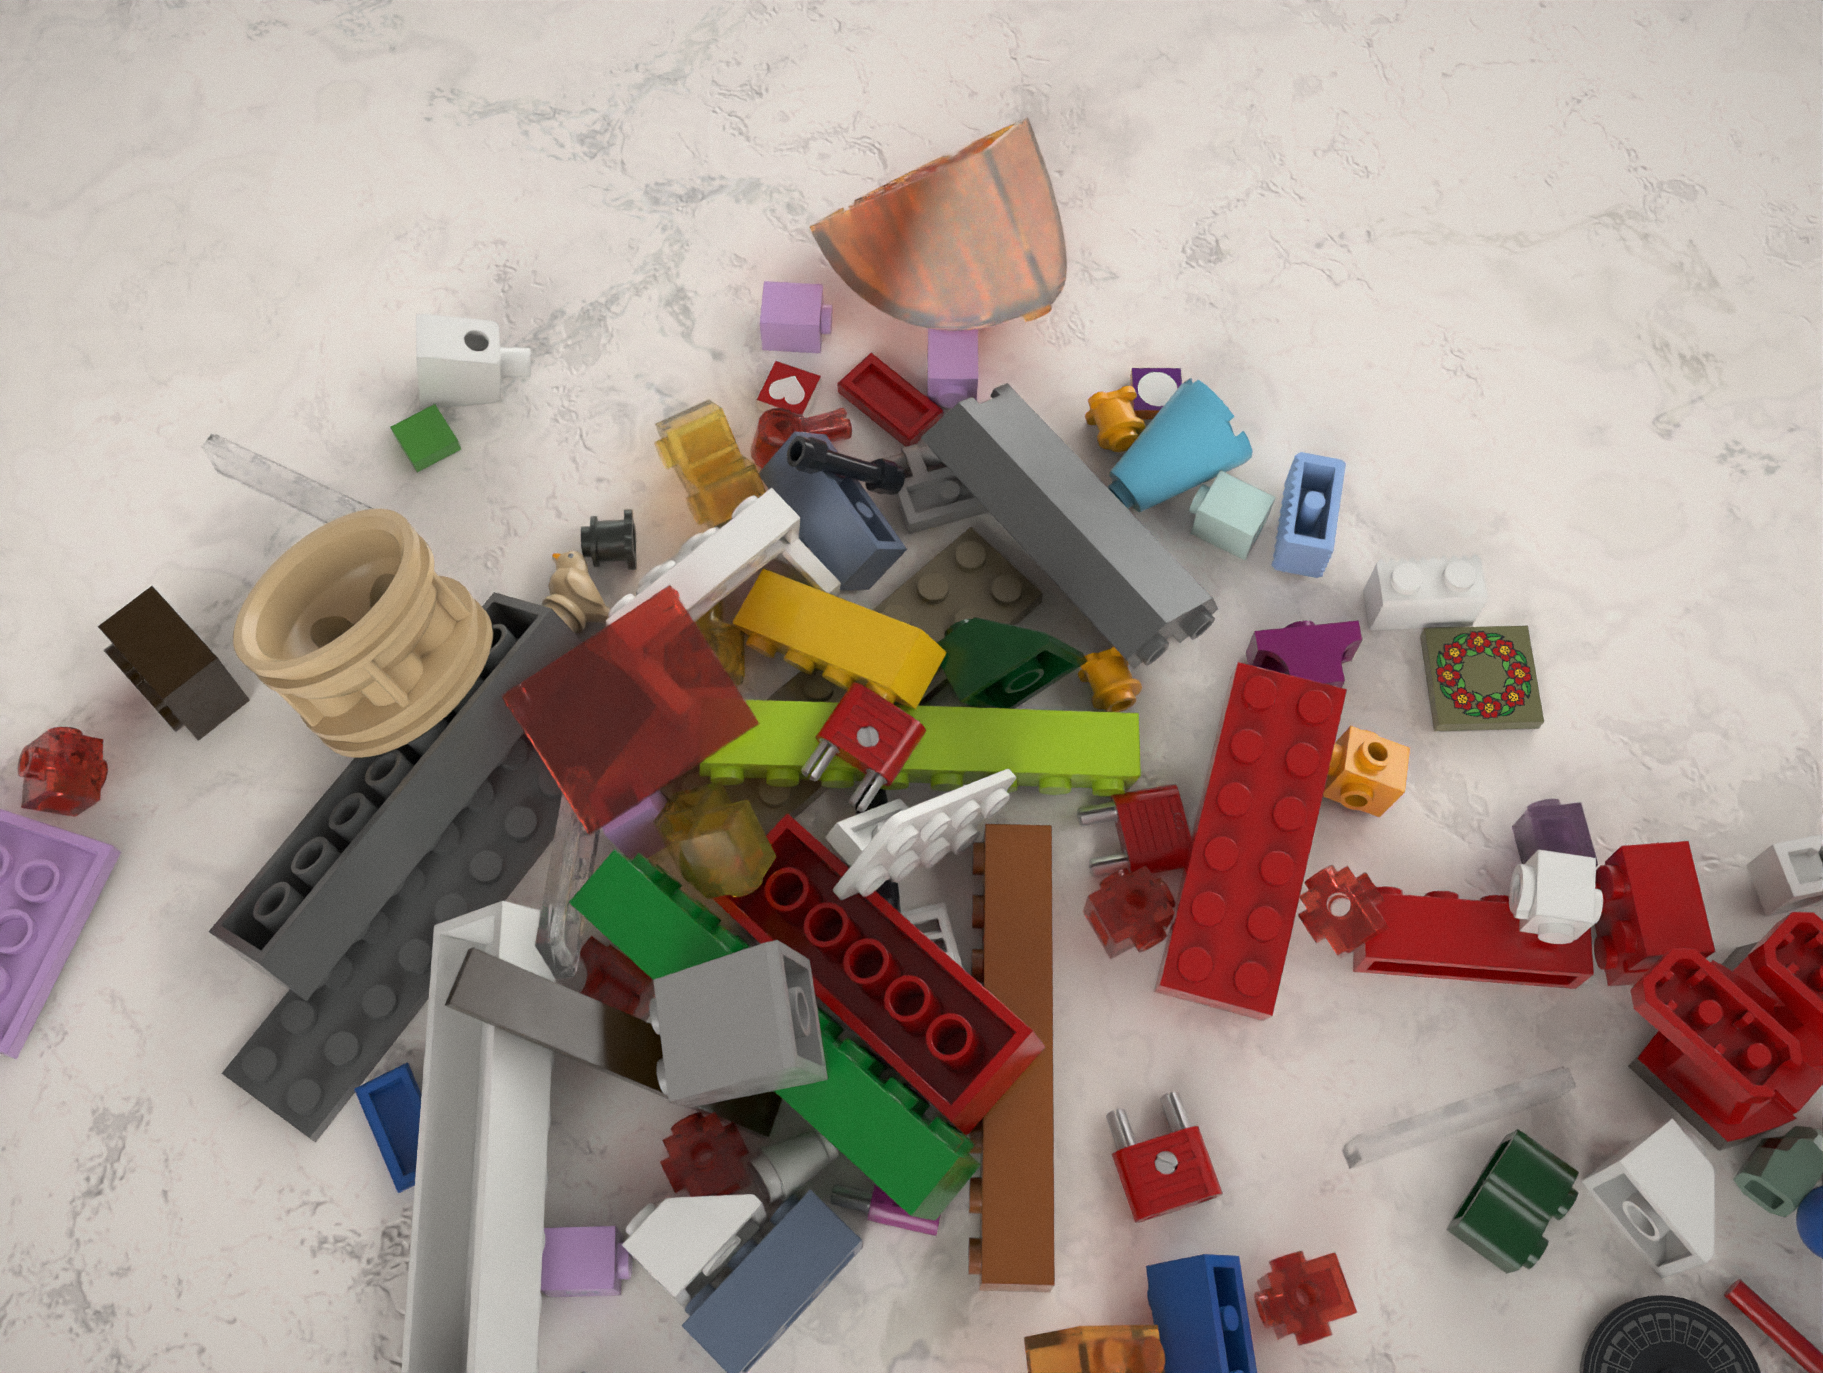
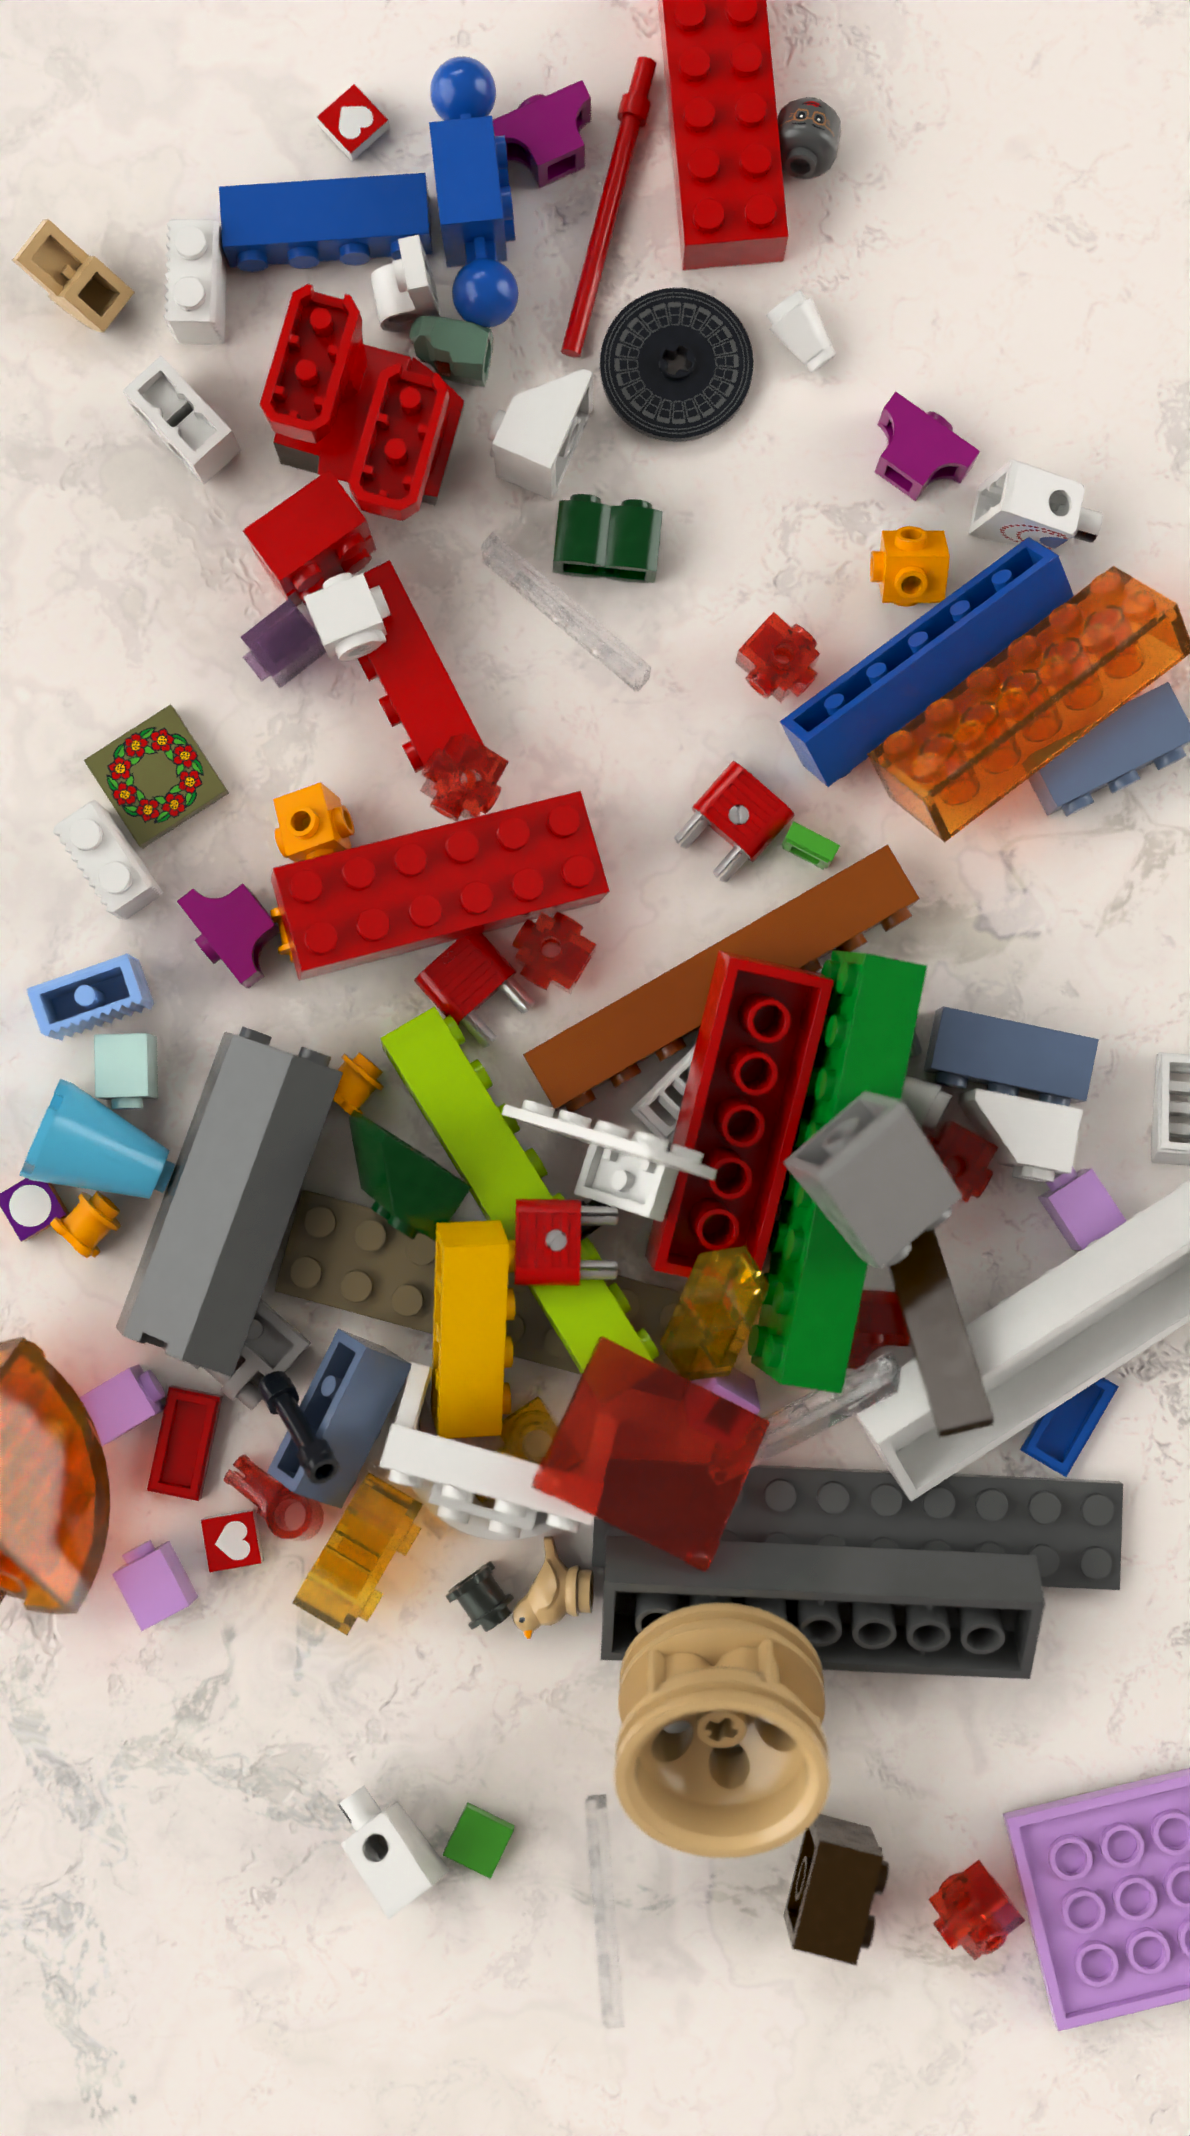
camera: 120 degrees left, 20 degrees up
none -> bright green tile [781,821,840,870]

